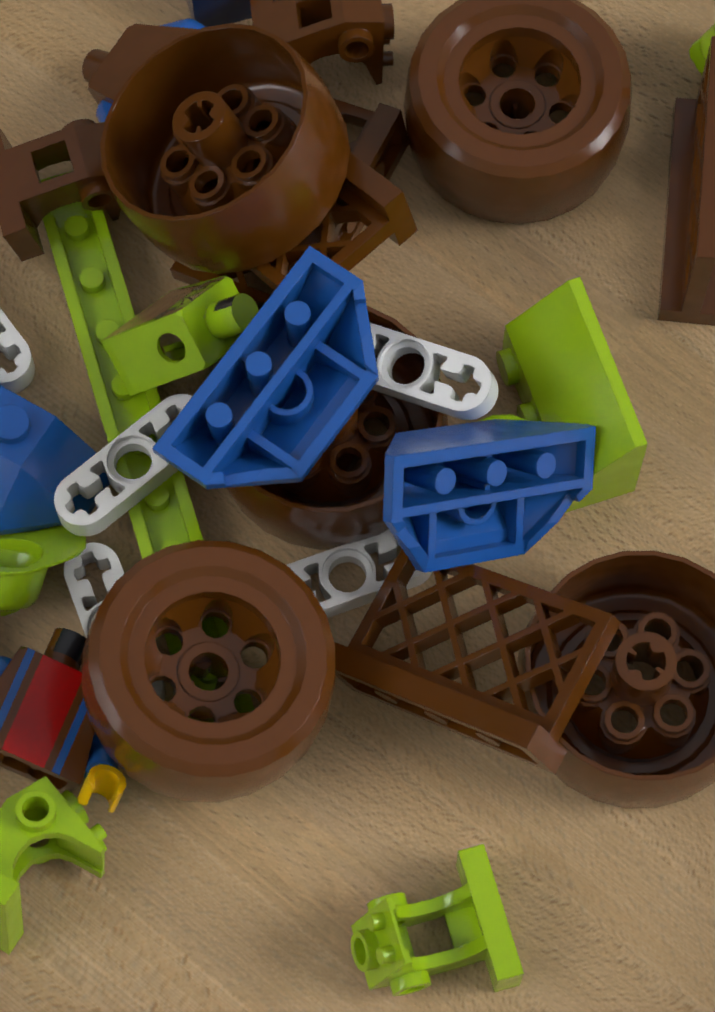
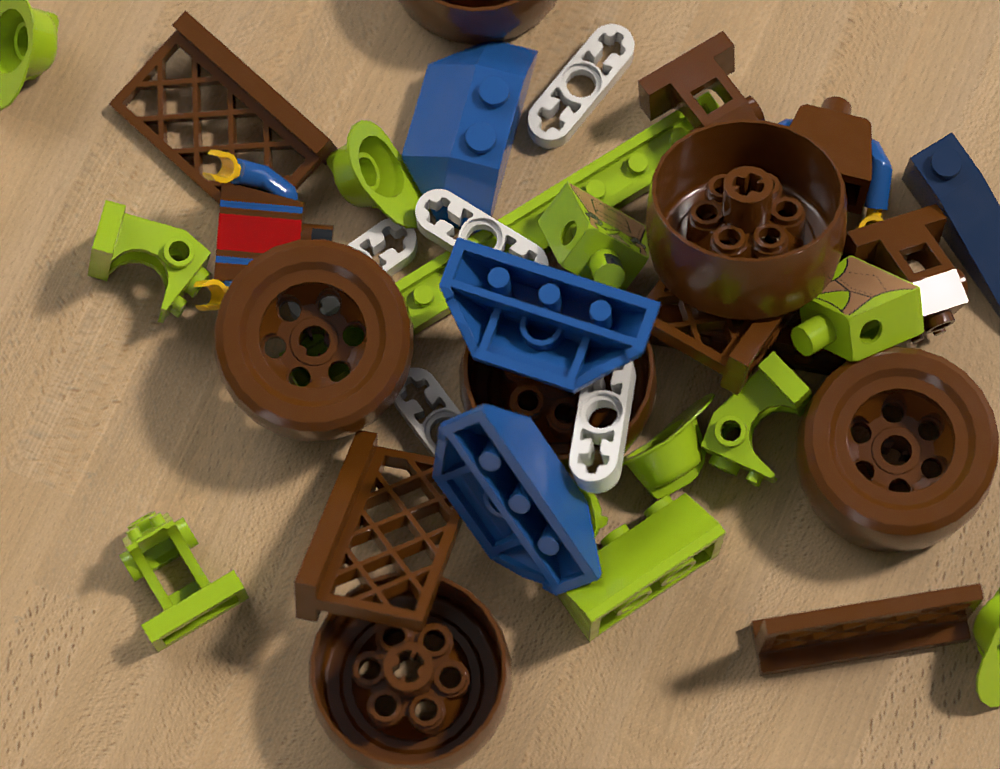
camera: 75 degrees right, 5 degrees up
none -> lime piece [622,393,715,499]
none -> lime tile [701,351,812,487]
none -> lime torso [791,255,924,361]

